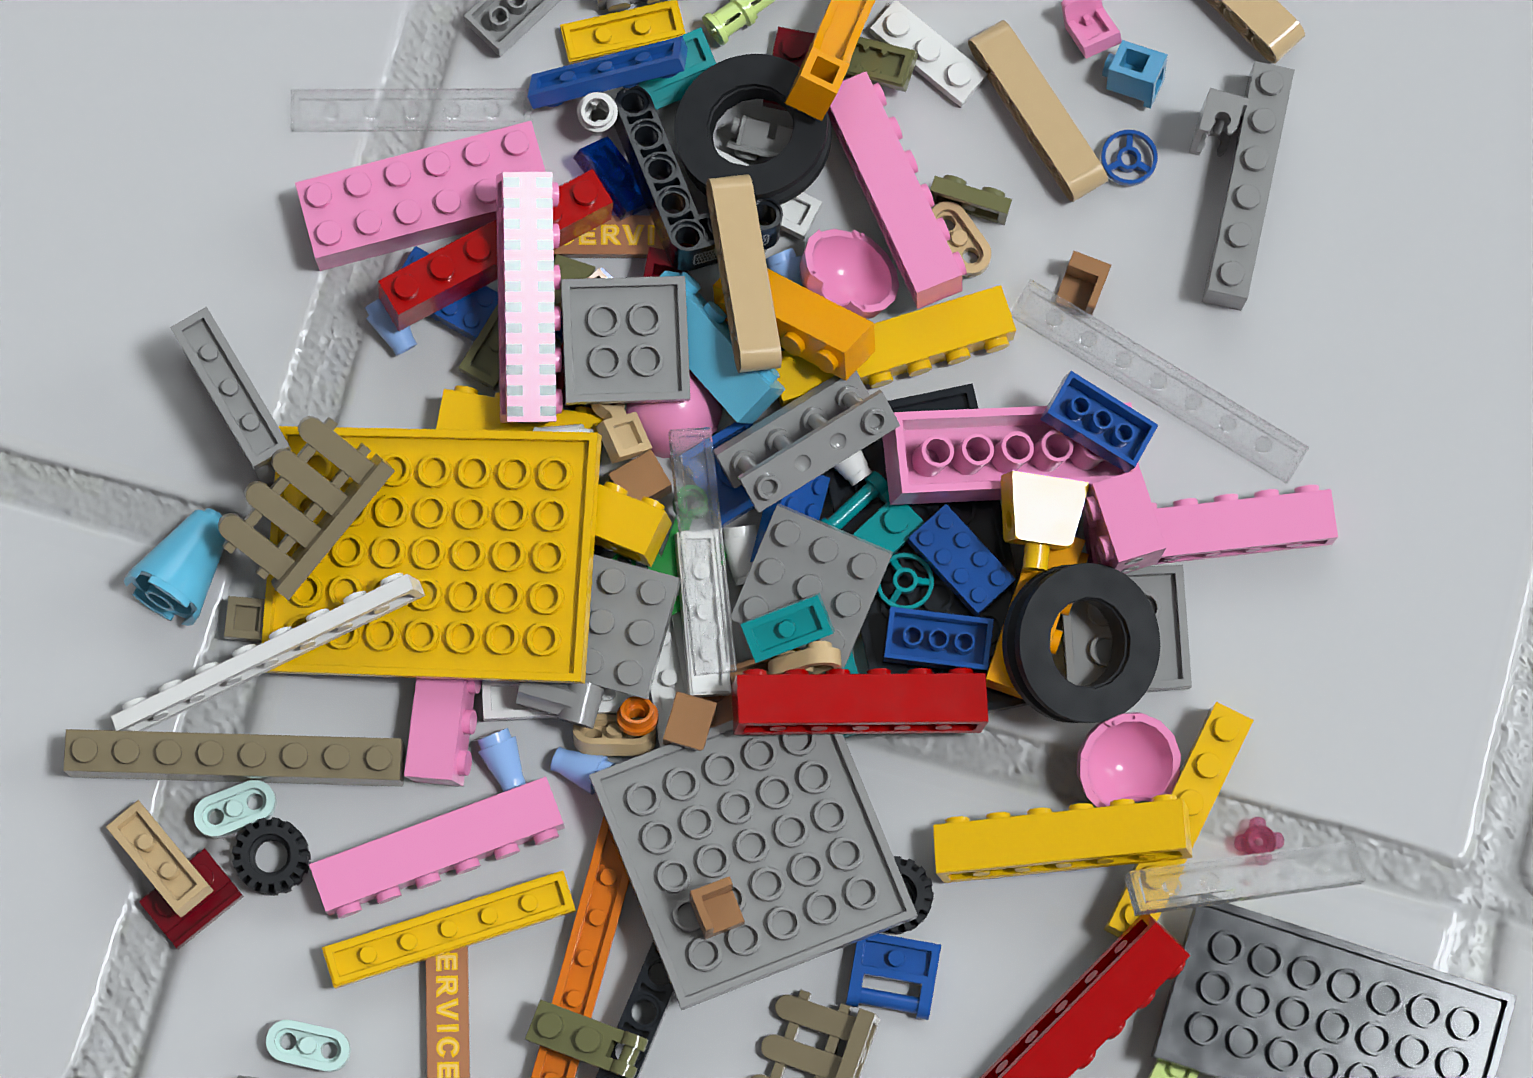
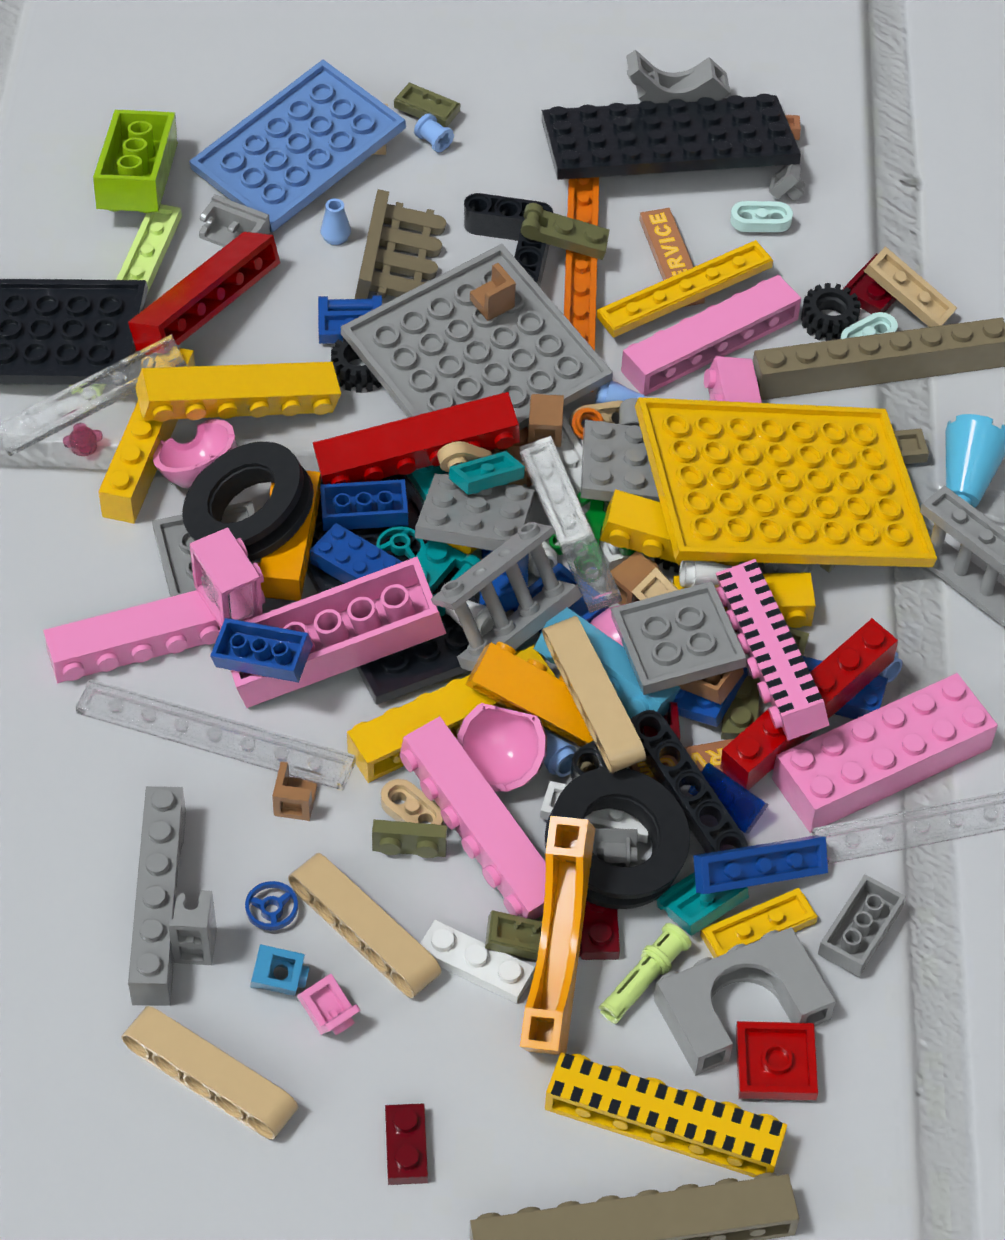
camera: 170 degrees right, 25 degrees down
white plate [111,573,426,731] -> none
dark tan fence [218,416,395,600] -> none
light blue cone [477,728,526,792] -> none
white cone [577,92,618,132] -> none
torso [1001,471,1089,571] -> none

